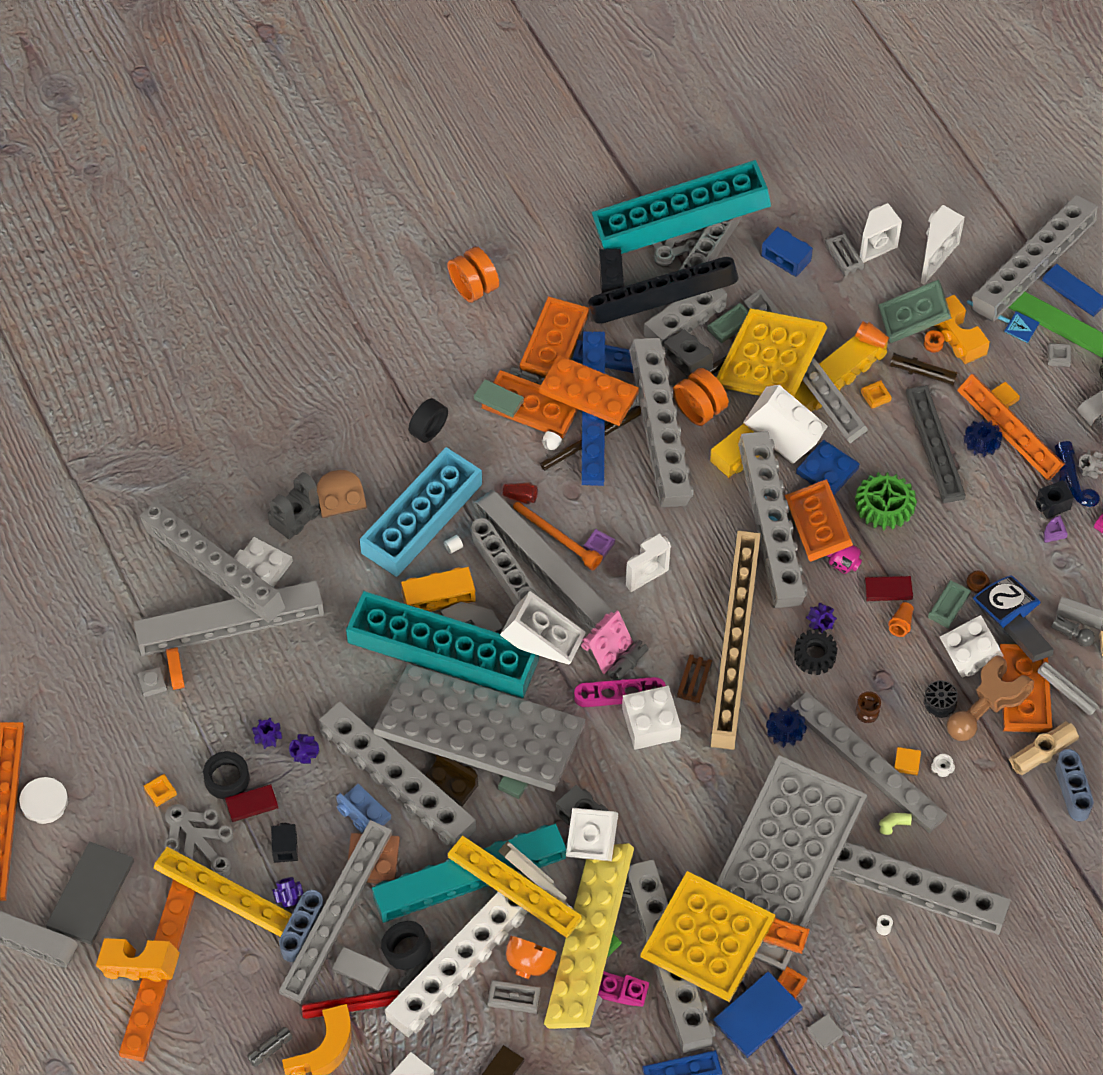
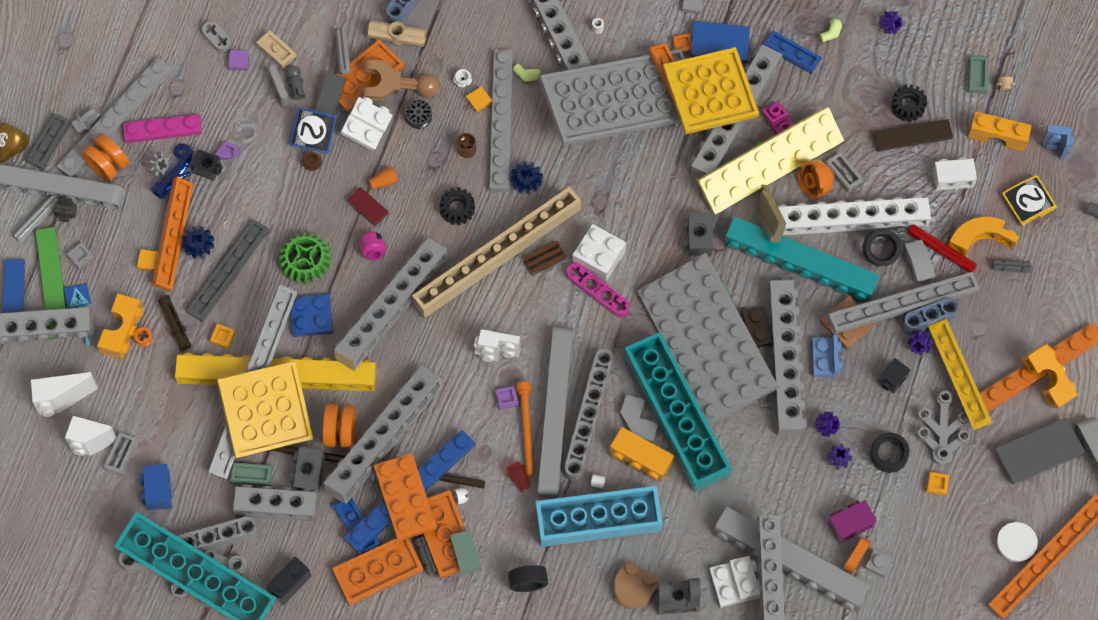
camera: 135 degrees left, 10 degrees up
dark red tile [225,784,278,822] -> none
yellow plate [448,835,582,938] -> none
white slope [500,591,586,665] -> none
white plate [566,808,618,862] -> none
bright pink hinge [581,610,633,675] -> none
black beam [588,256,739,324] -> none
dark grey pin [608,640,648,680] -> none
white slope [743,385,828,463] -> none
orange plate [785,479,853,562] -> none
dark purple gear [806,603,837,633] -> none
orange cone [855,321,889,349] -> none
sand green tile [878,279,952,343] -> none
sand green tile [928,580,971,629] -> none
none -> magenta brick [828,500,877,544]

